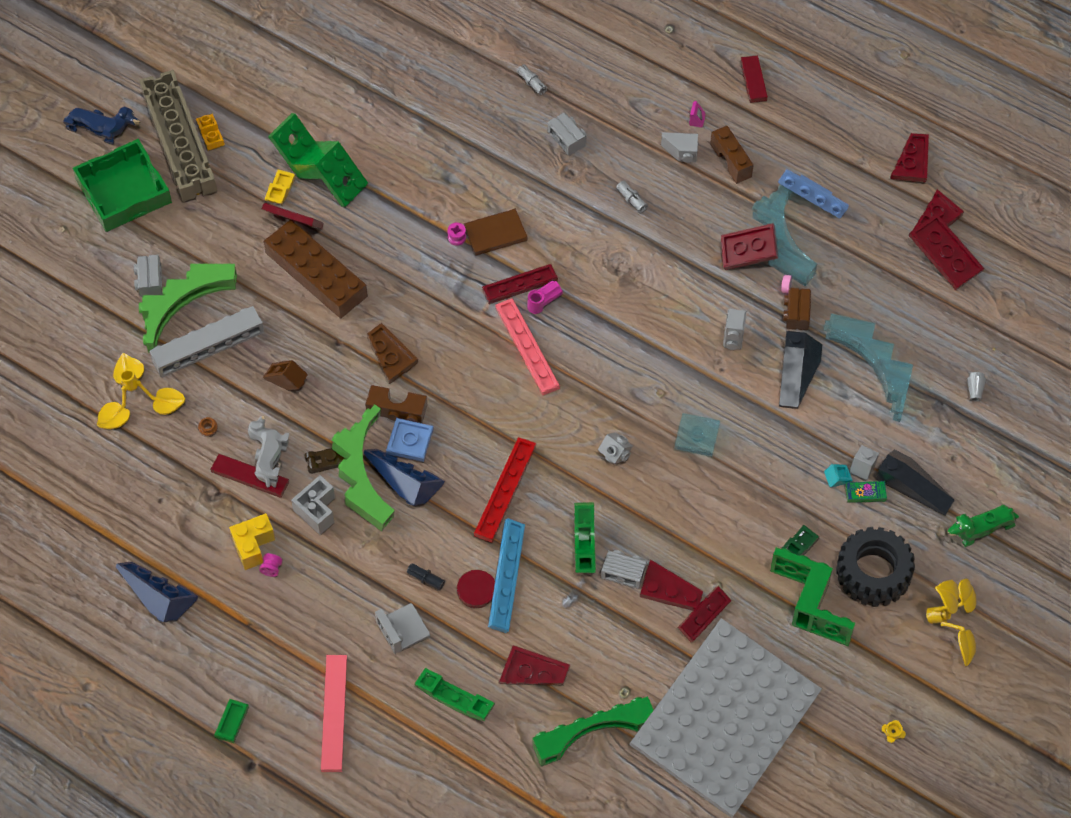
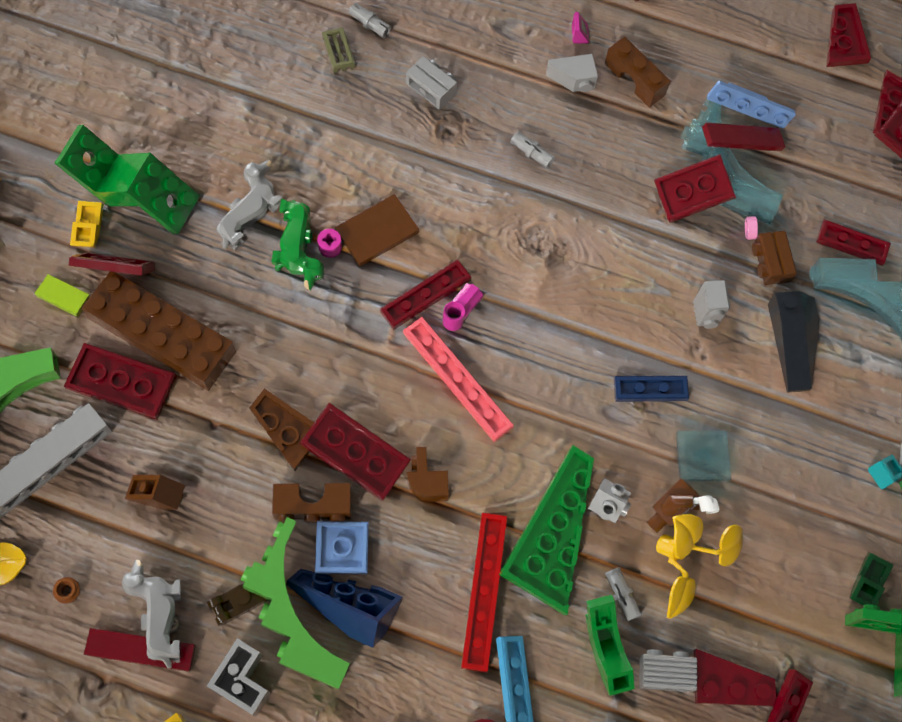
camera: 20 degrees left, 10 degrees up
none -> lime tile [35,274,90,317]
none -> dark red tile [64,343,177,420]
none -> light grey animal [217,160,283,251]
none -> green animal [271,199,325,291]
none -> dark red tile [300,403,411,501]
none -> olive tile [322,27,355,73]
none -> reddish brown brick [407,447,449,502]
none -> green wing [499,445,594,616]
none -> light grey pin [605,567,643,621]
none -> dark blue tile [614,376,689,402]
none -> reddish brown torso [647,478,719,533]
none -> yellow plant [656,514,743,619]
none -> dark red tile [702,122,785,151]
none -> dark red tile [816,219,891,266]

